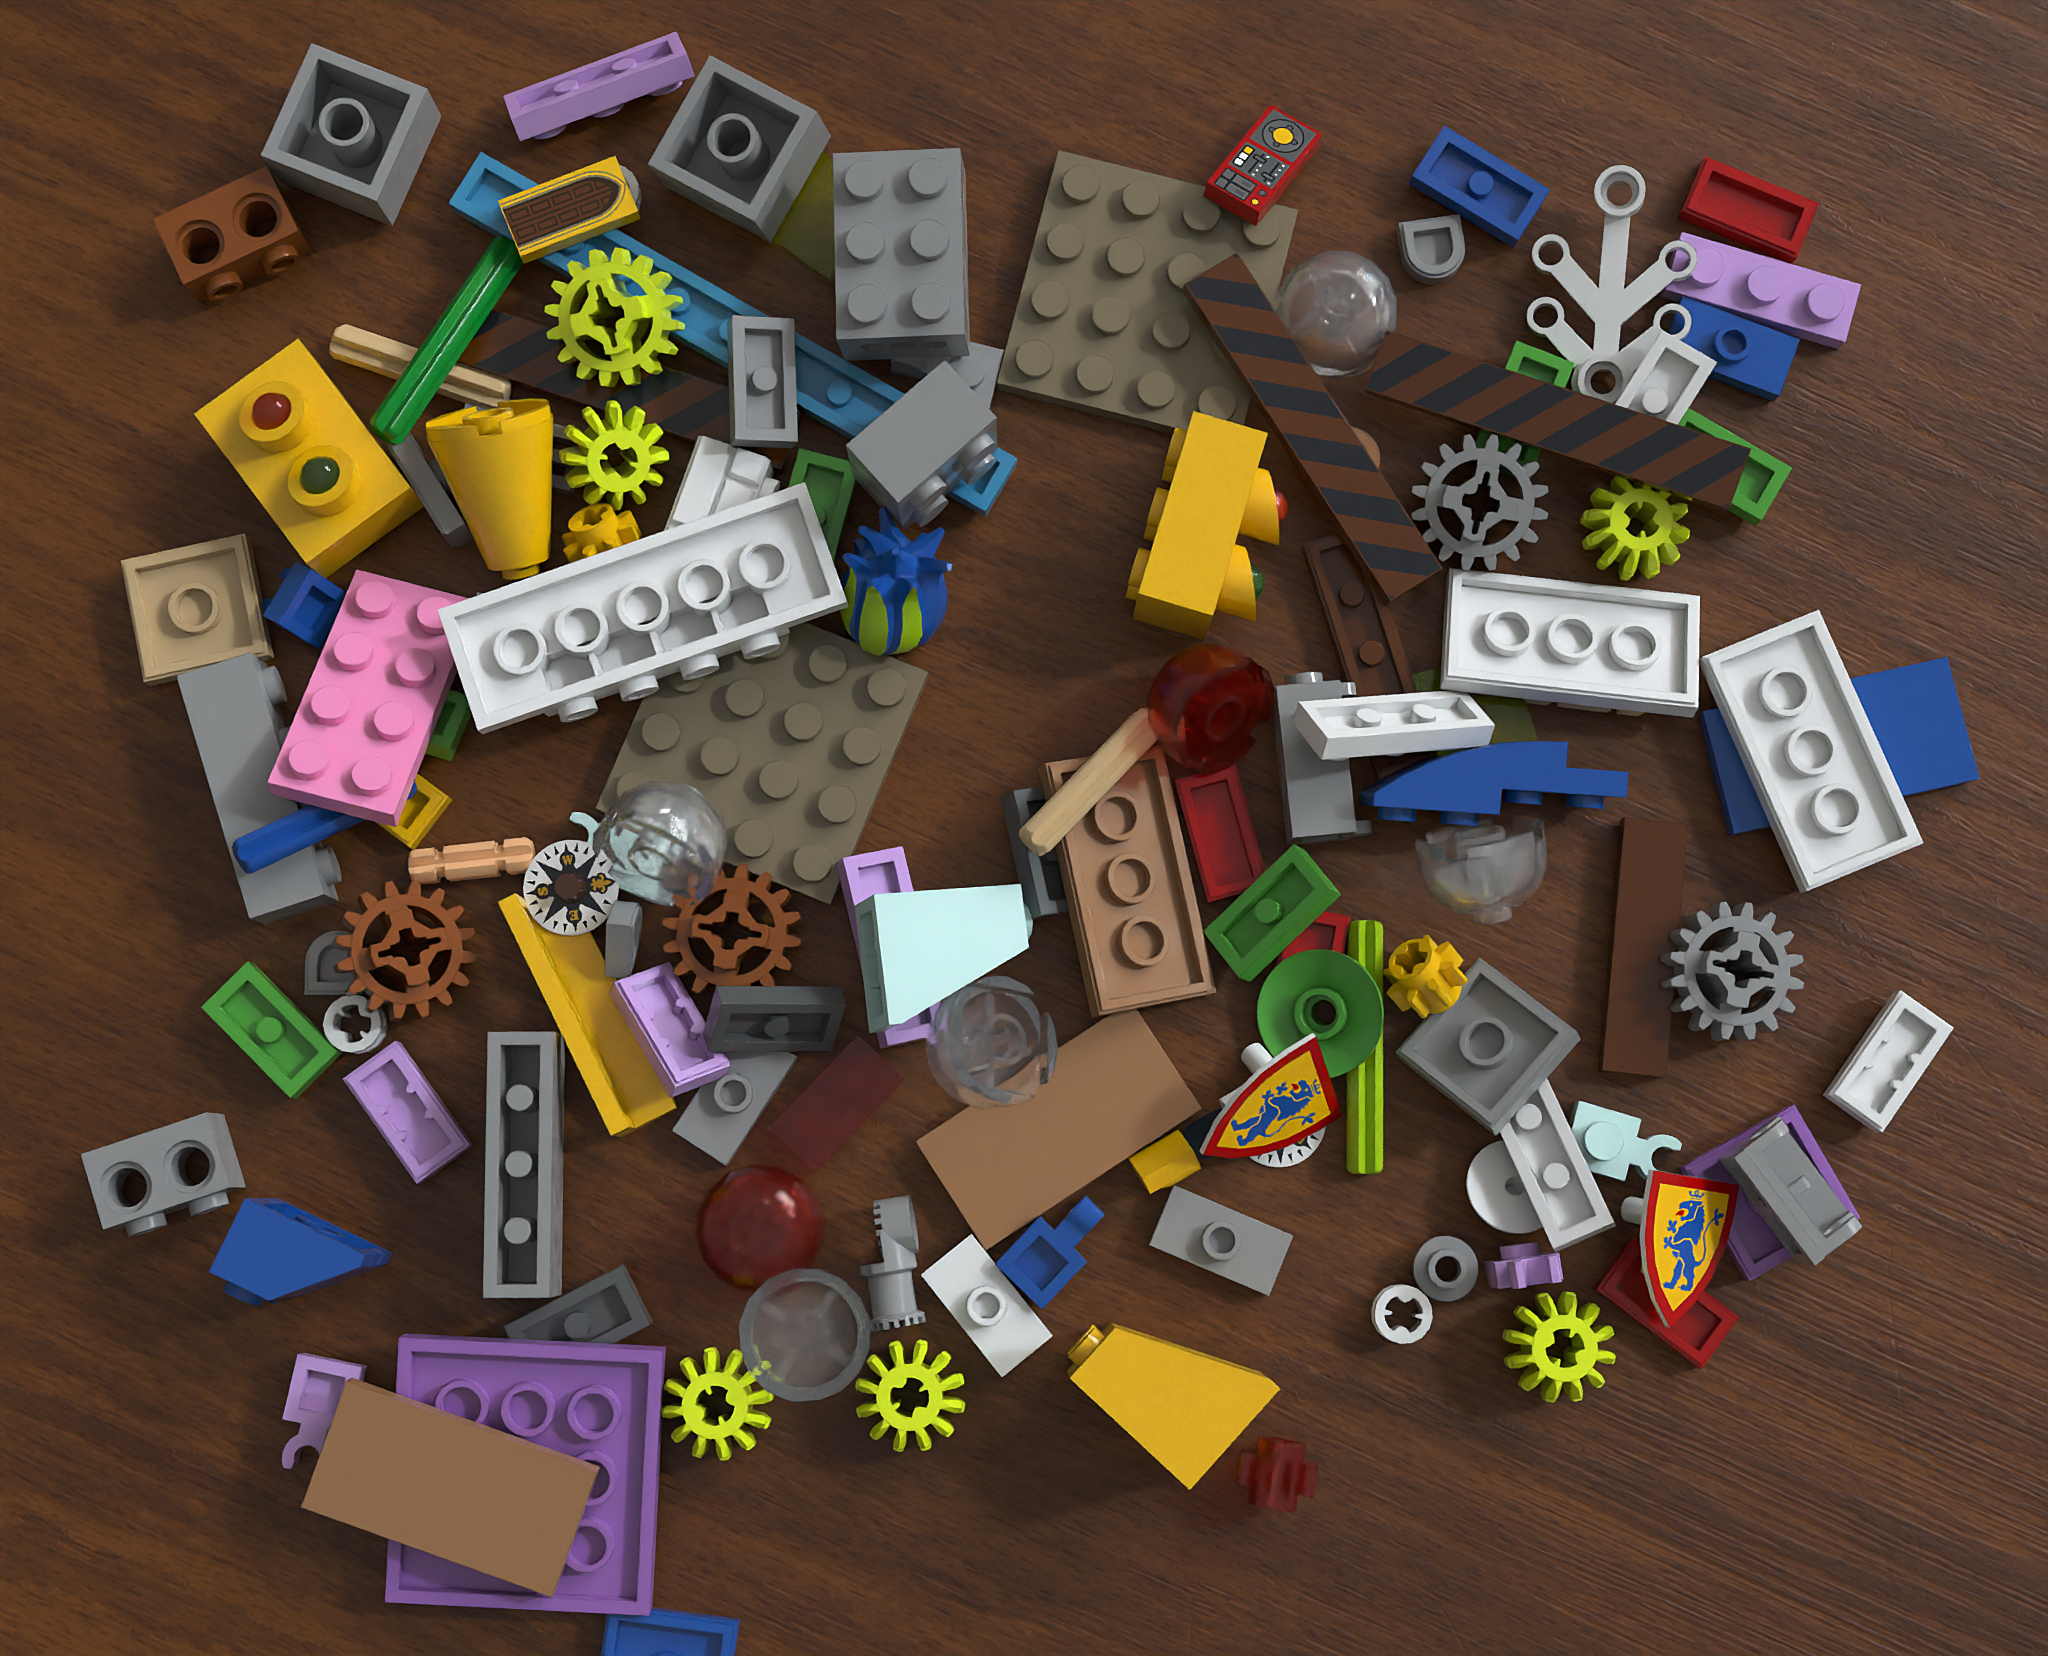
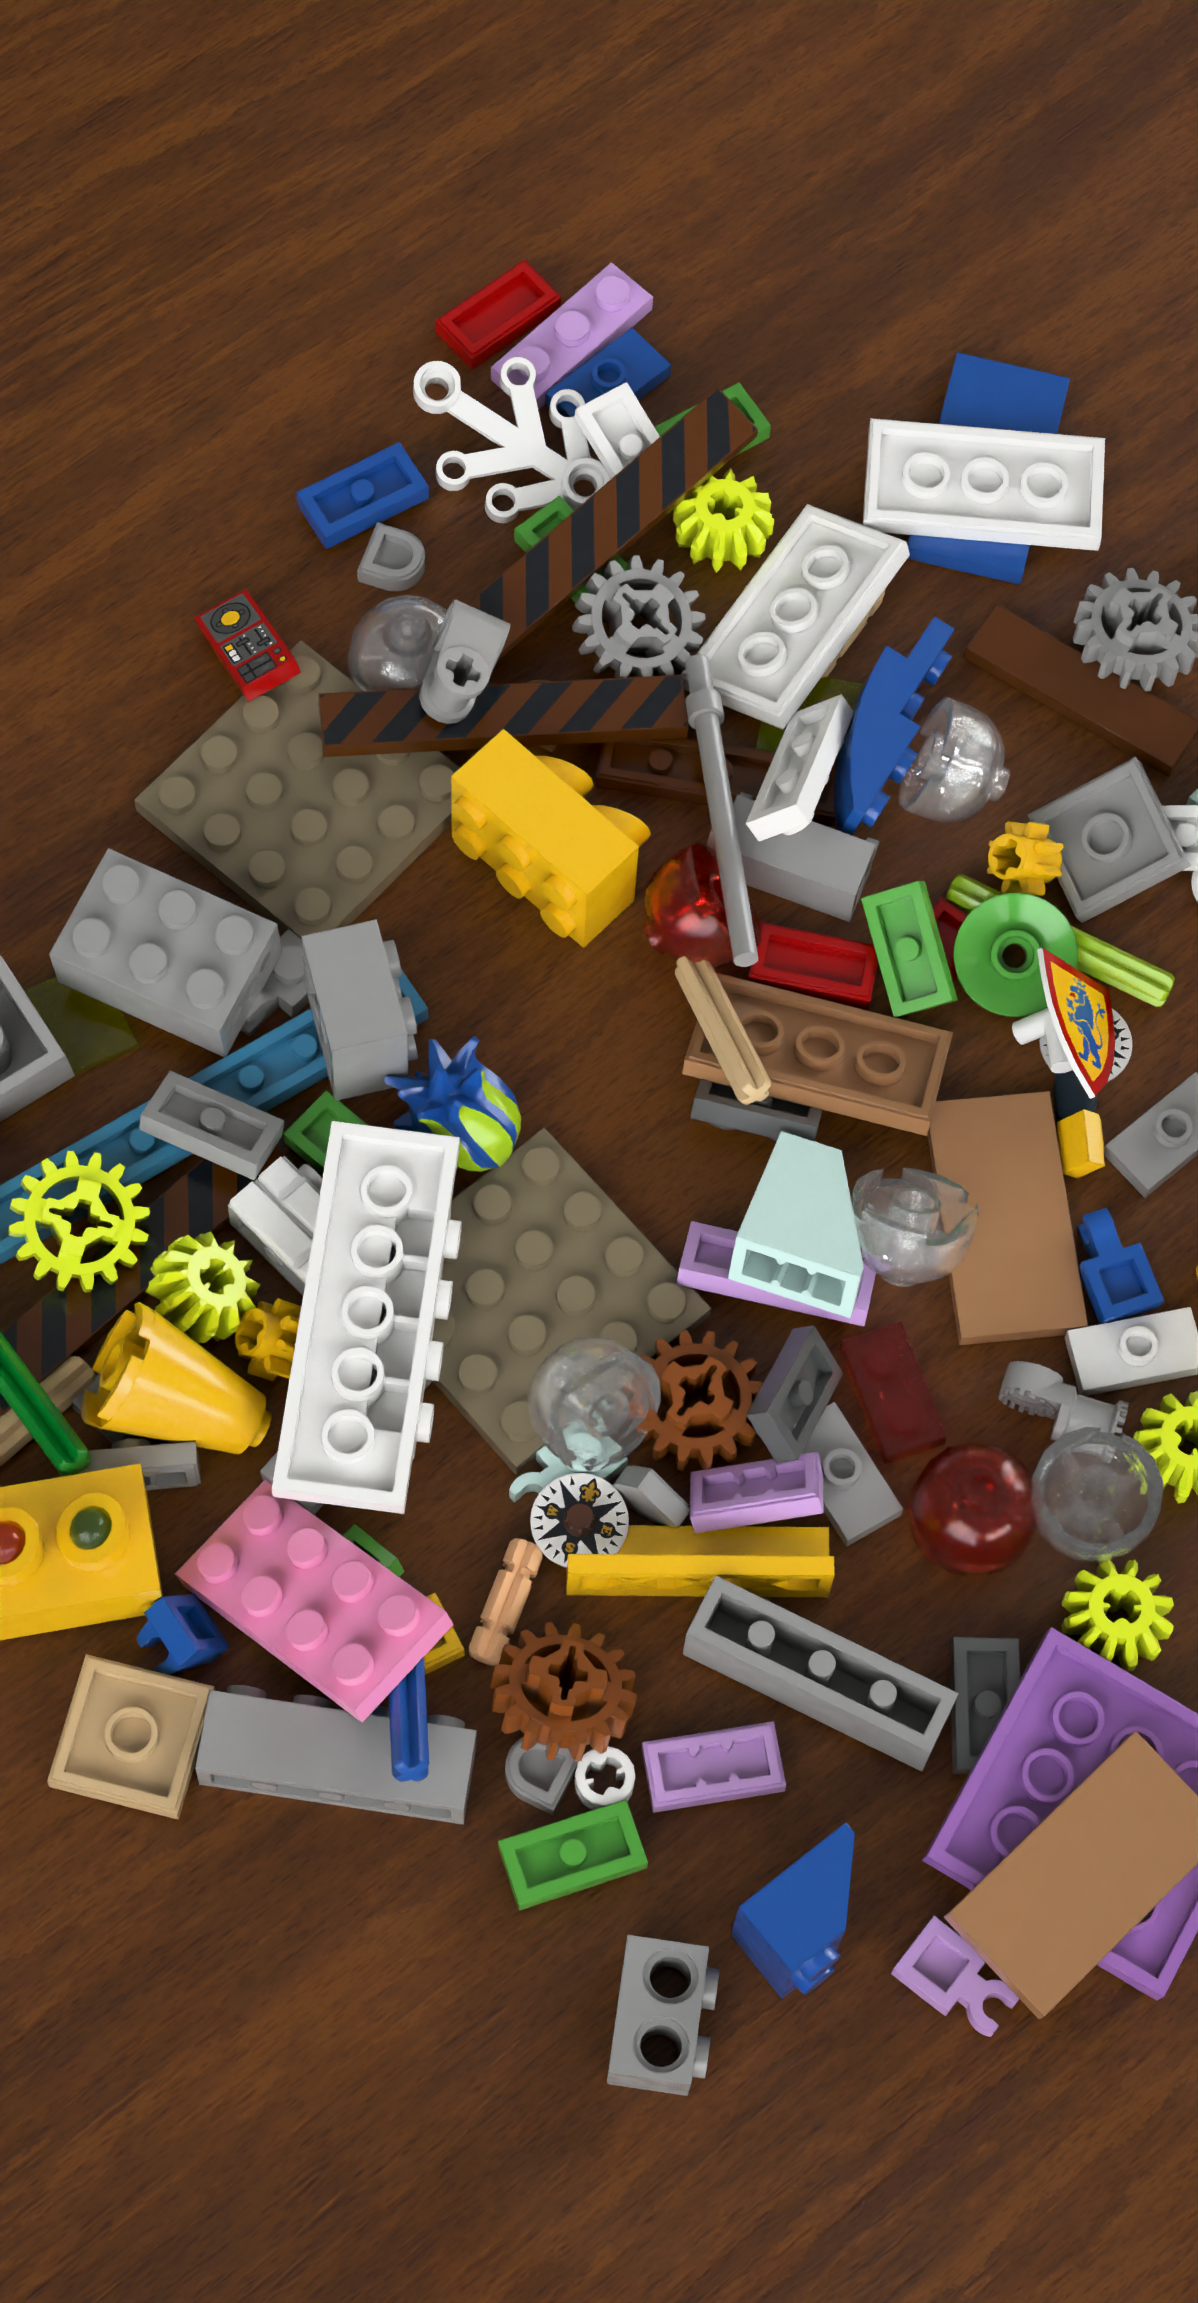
camera: 65 degrees left, 15 degrees down
none -> light grey piece [419,599,511,724]
none -> light grey bar [685,654,759,967]

